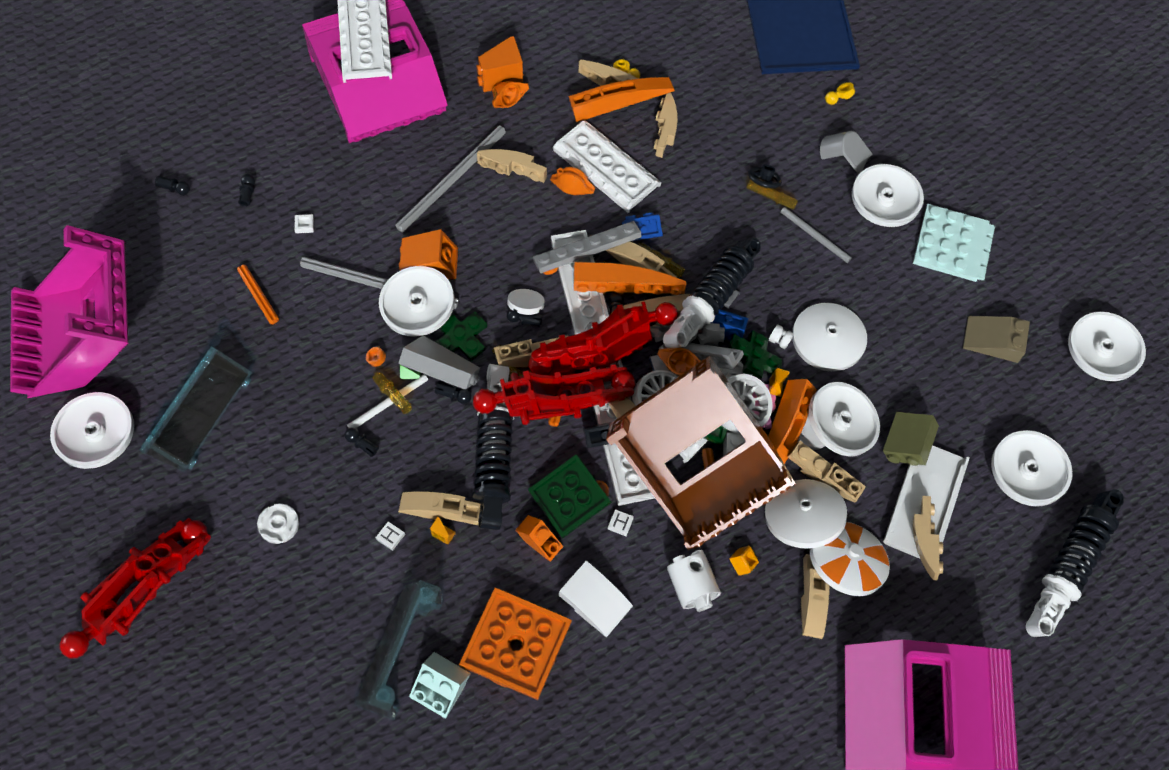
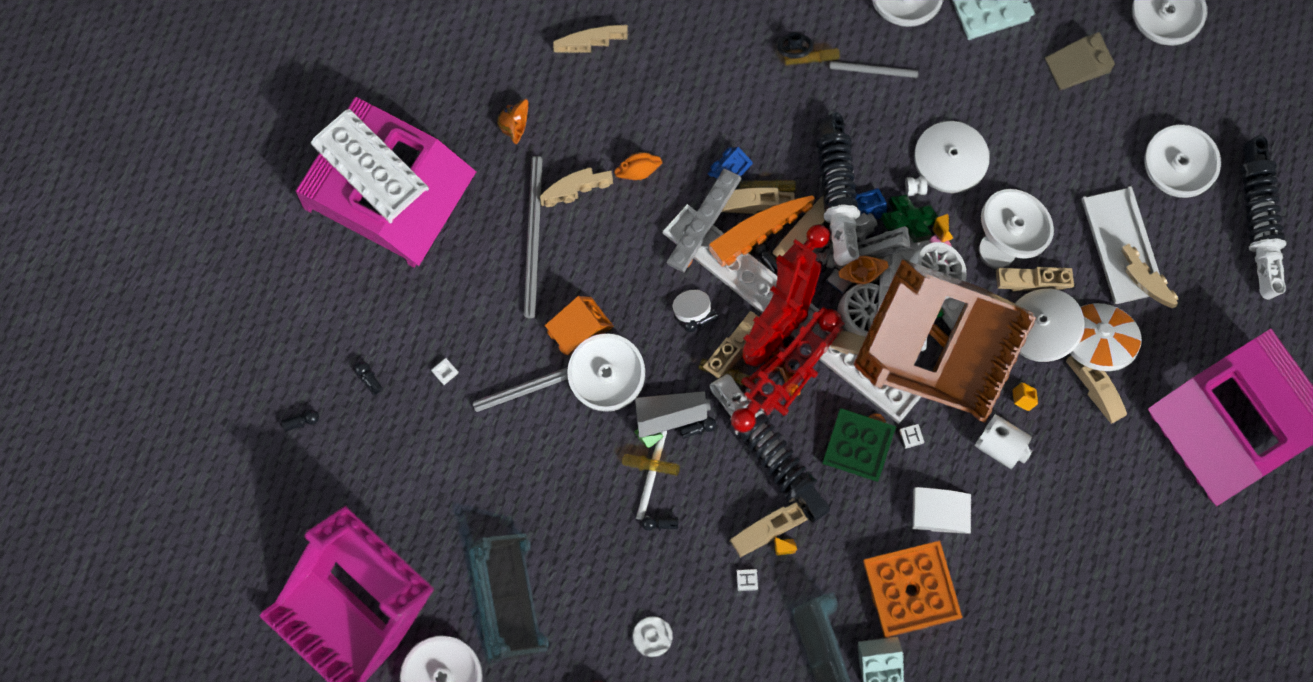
camera: 35 degrees left, 10 degrees up
orange axle [237,264,279,325] -> none
orange tile [366,347,386,367] -> none
dark green plate [435,312,487,361] -> none
orange slope [476,36,523,92] -> none
orange slope [515,515,563,562] -> none
white ladder [553,121,661,213] -> none
orange slope [569,77,674,123] -> none
black slope [583,422,612,448] -> none
yellow plate [613,59,640,79] -> none
tan slope [654,92,677,158] -> none
orange slope [768,379,817,464] -> none
olive brick [883,412,939,466] -> none

